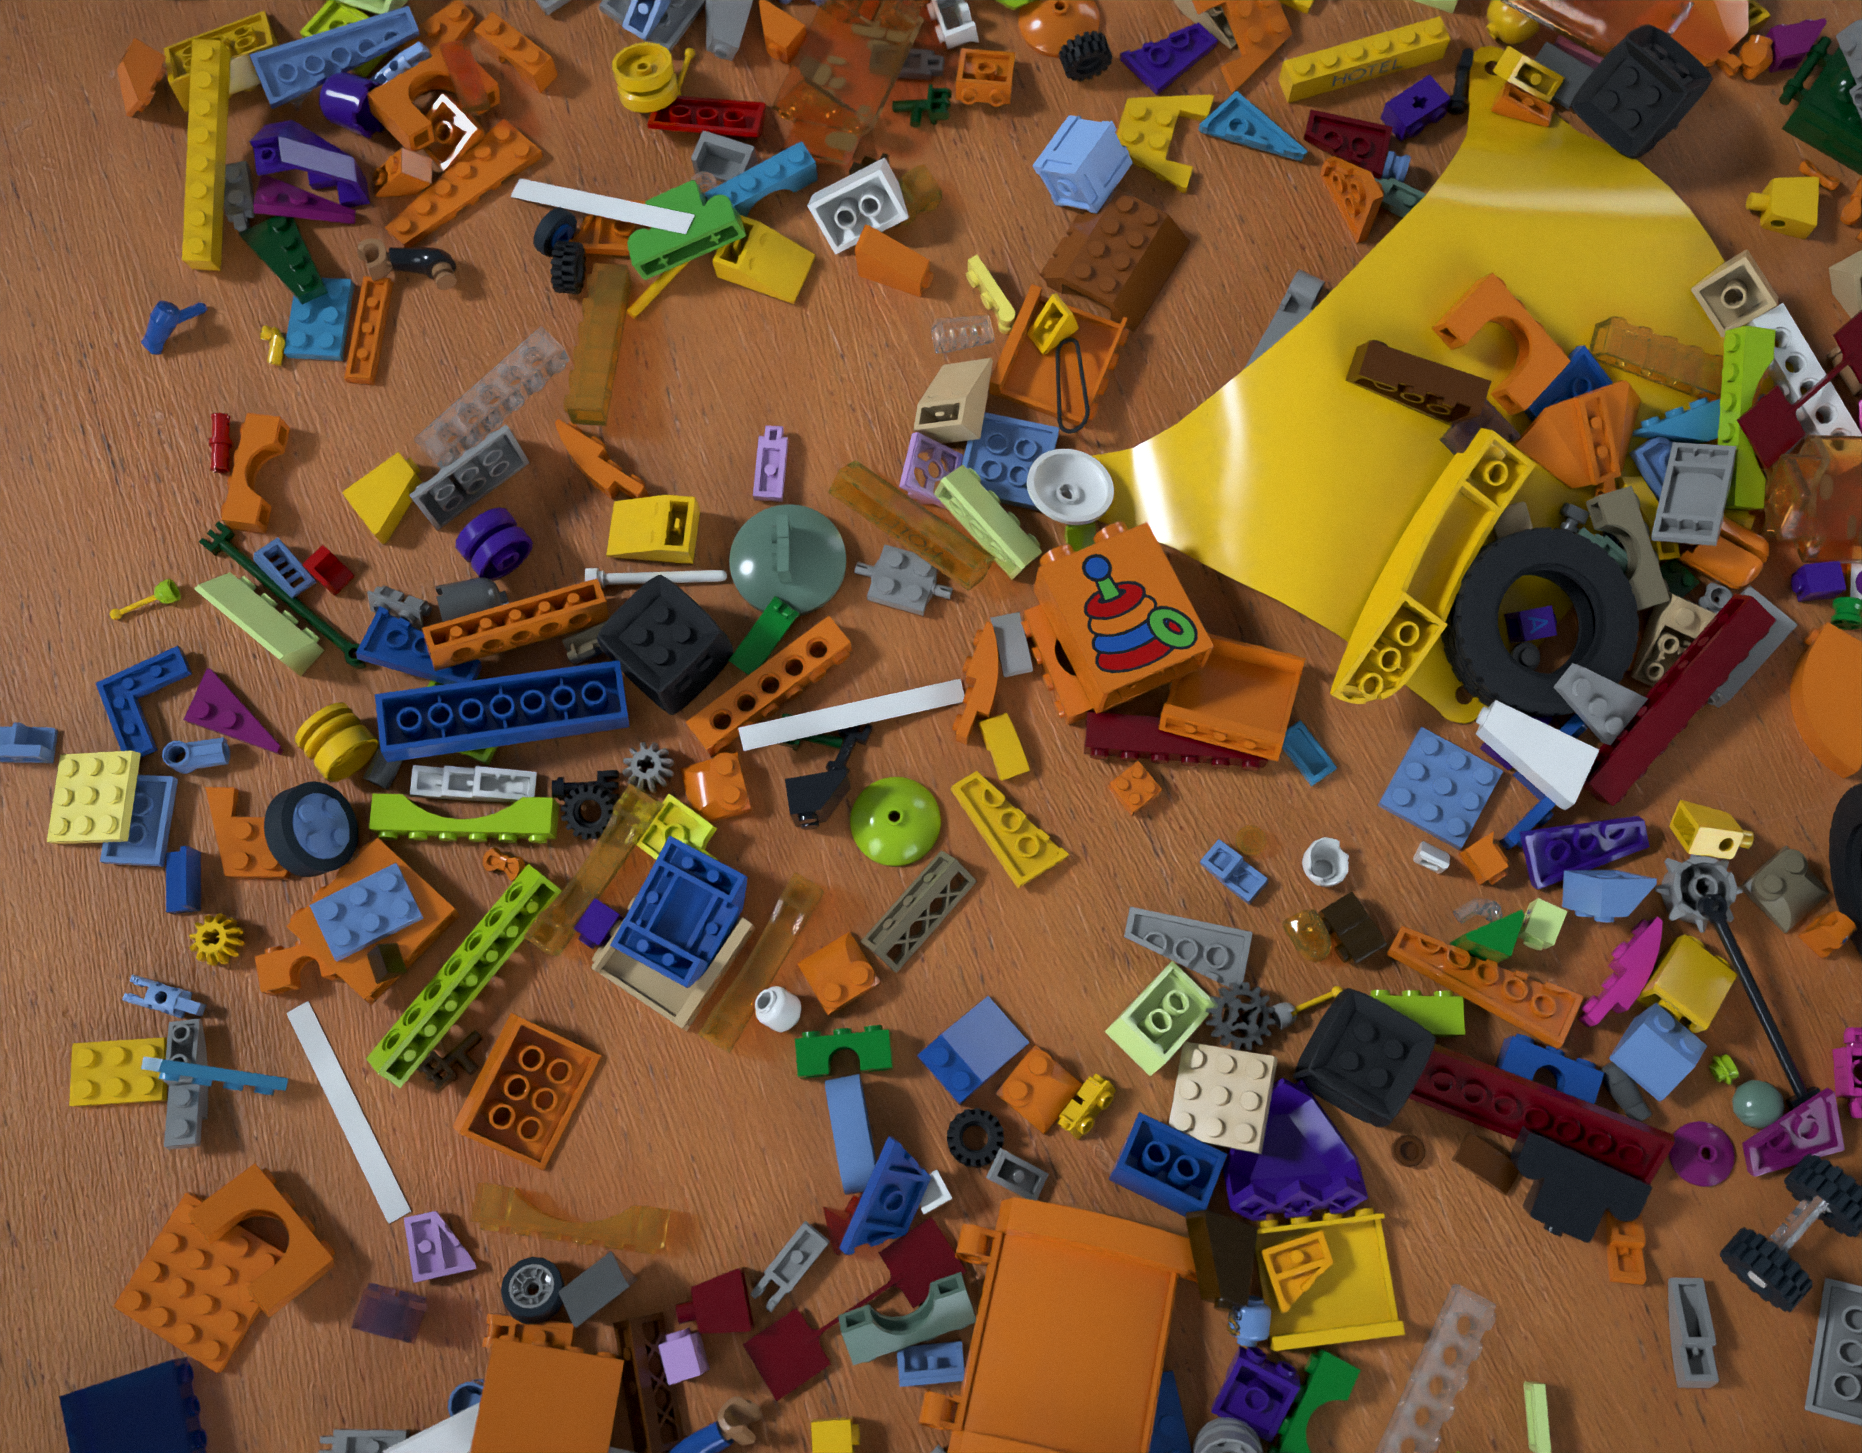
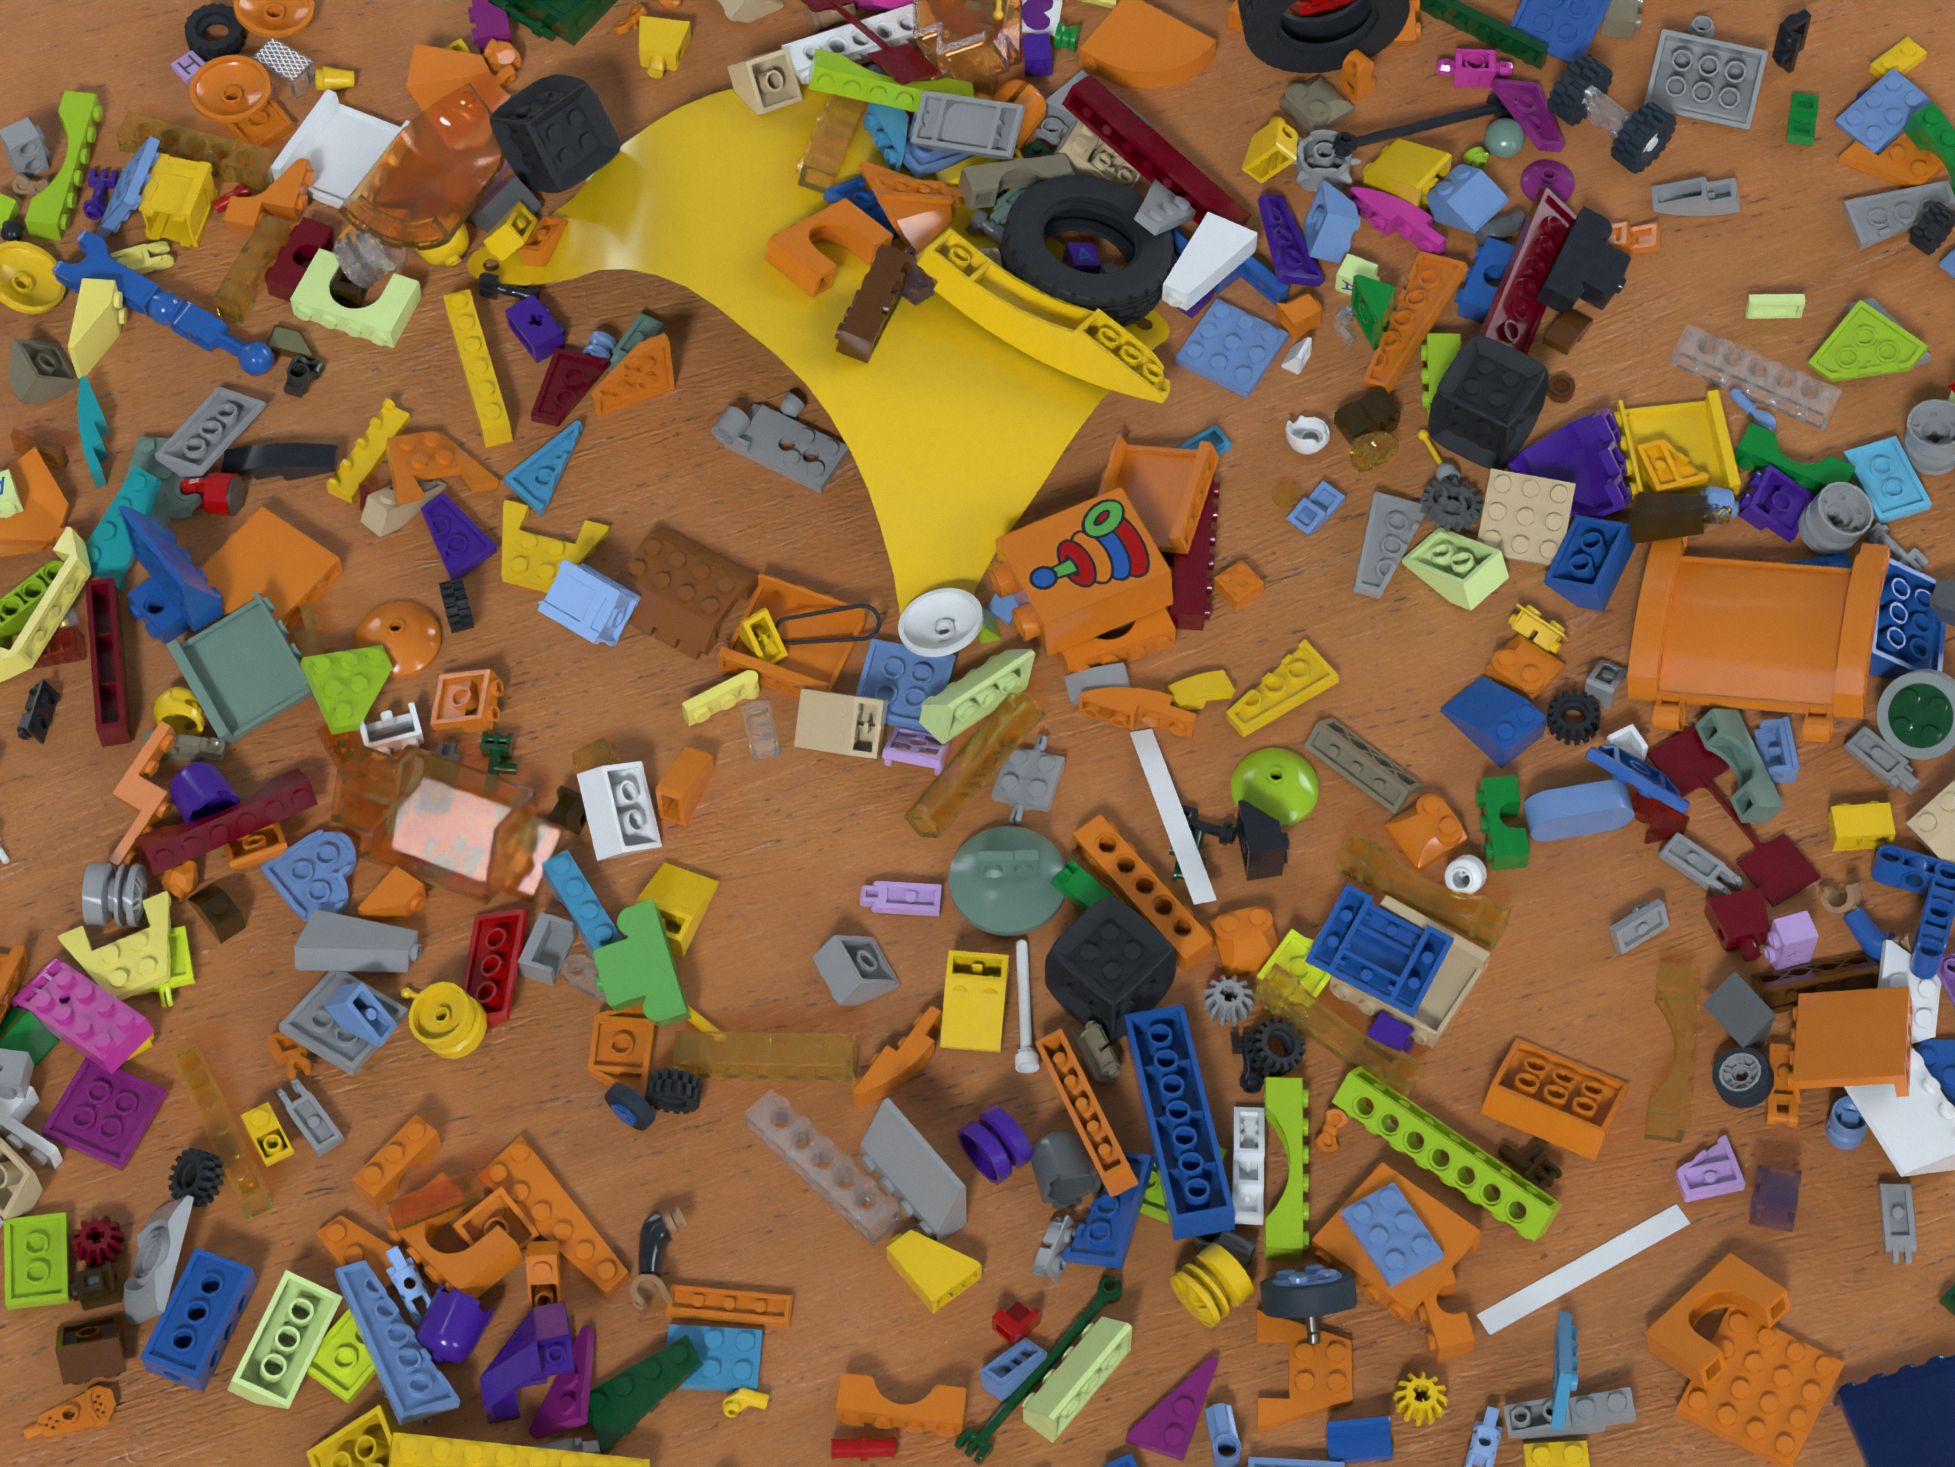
camera: 95 degrees left, 15 degrees down
dark brown slope [367,943,407,984] -> none
white sticker [510,178,695,234] -> none
none -> light grey slope [812,935,900,1006]
none -> light grey hinge [1609,899,1670,955]
none -> medium blue piece [1729,388,1777,431]

